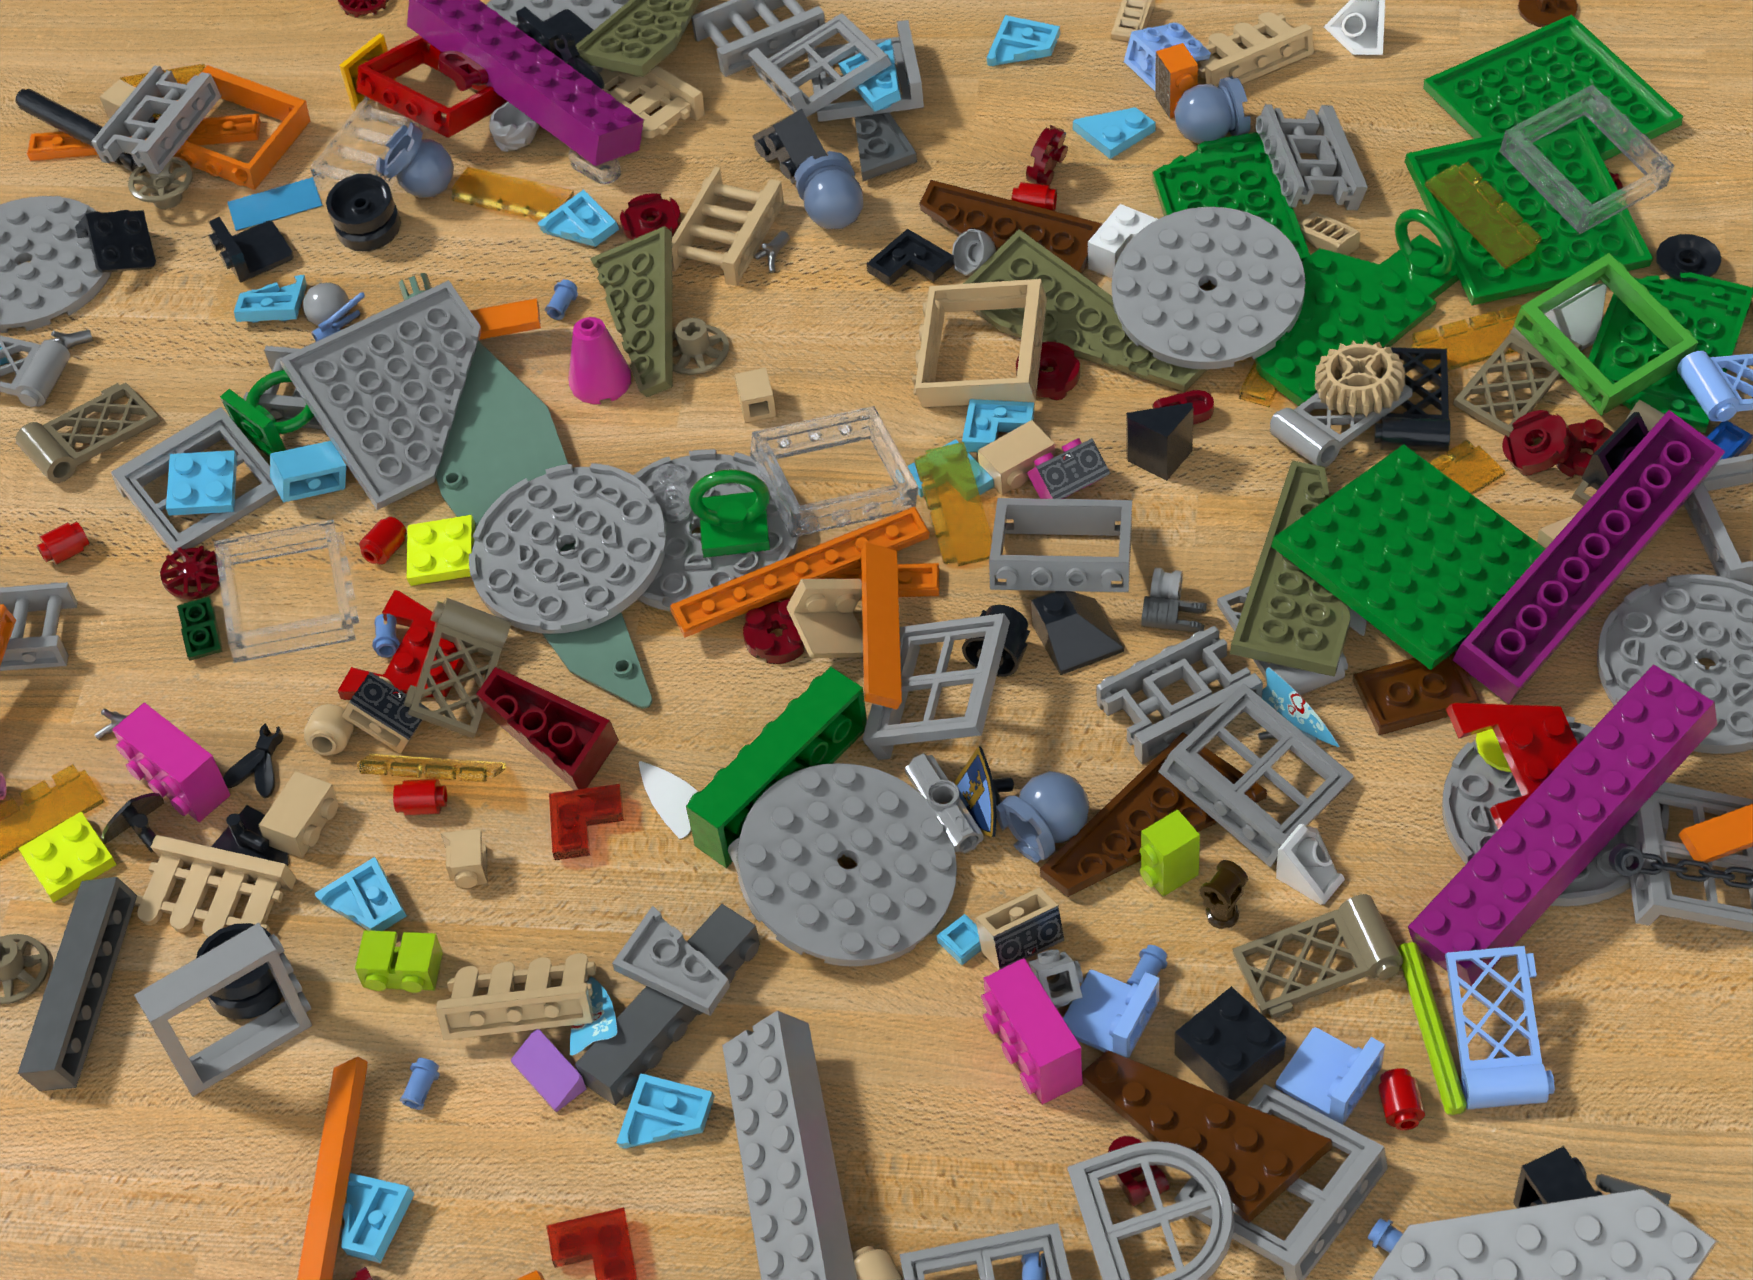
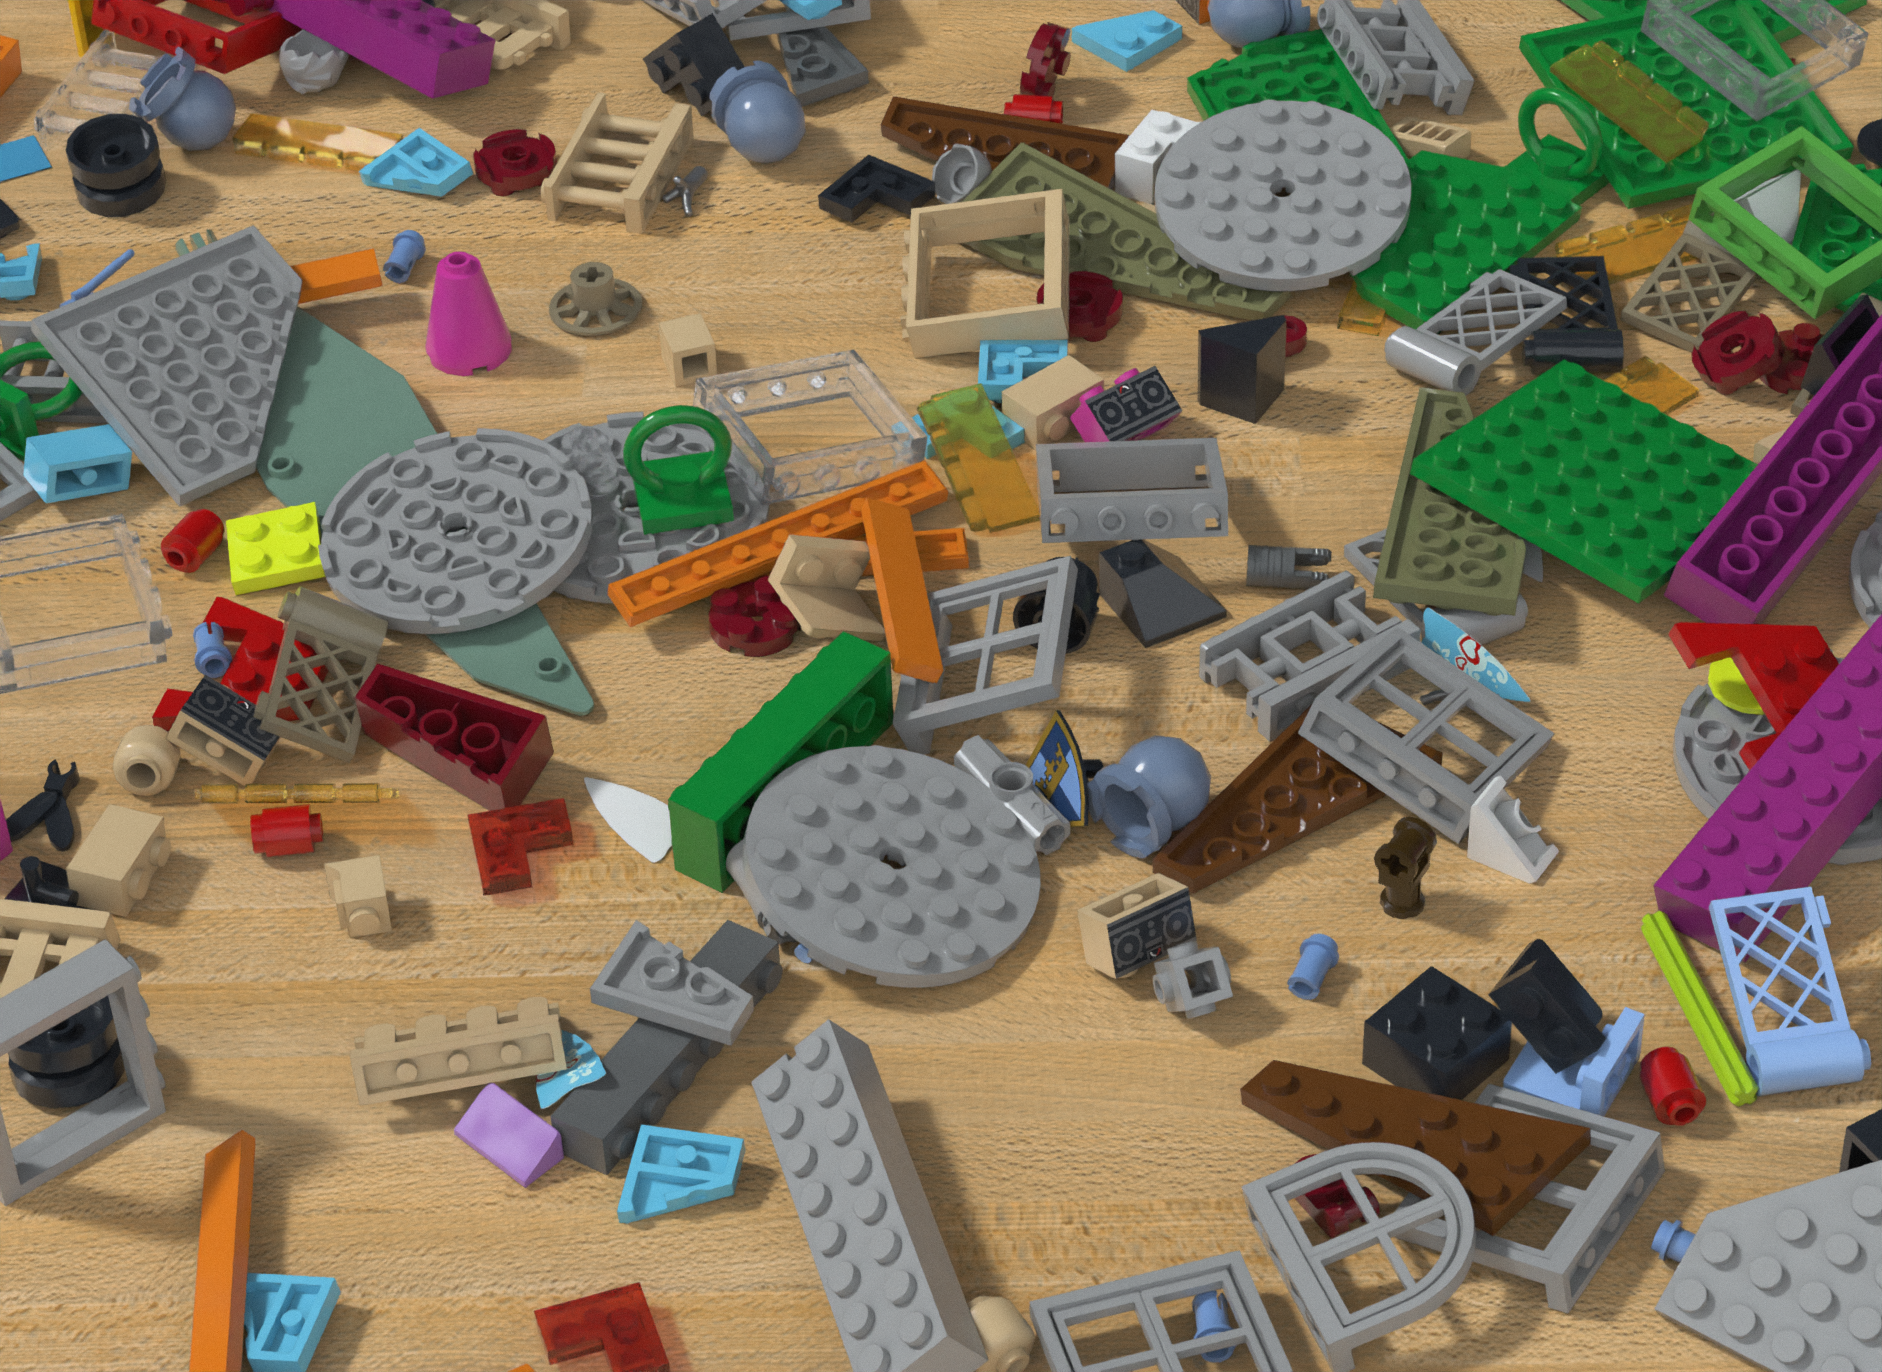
camera: 10 degrees left, 10 degrees down
light grey hair [303,282,350,326] -> none
medium azure wing [314,857,407,931] -> none
lime piece [355,930,443,993] -> none
medium blue pin [400,1058,440,1110] -> none
clear plate [569,149,621,184] -> none
olive wing [591,226,673,397] -> none
medium azure tile [937,914,981,965] -> none
dark pink brick [981,958,1082,1105] -> none
light blue bracket [1063,970,1159,1058] -> none
lime piece [1140,809,1200,897] -> none
light grey wheel [1150,567,1183,600] -> none
dark tan piece [1232,894,1403,1019] -> none
tan gear [1315,339,1405,418] -> none
reddish brown tile [1353,652,1480,736] -> none
none -> black bracket [1488,939,1606,1074]

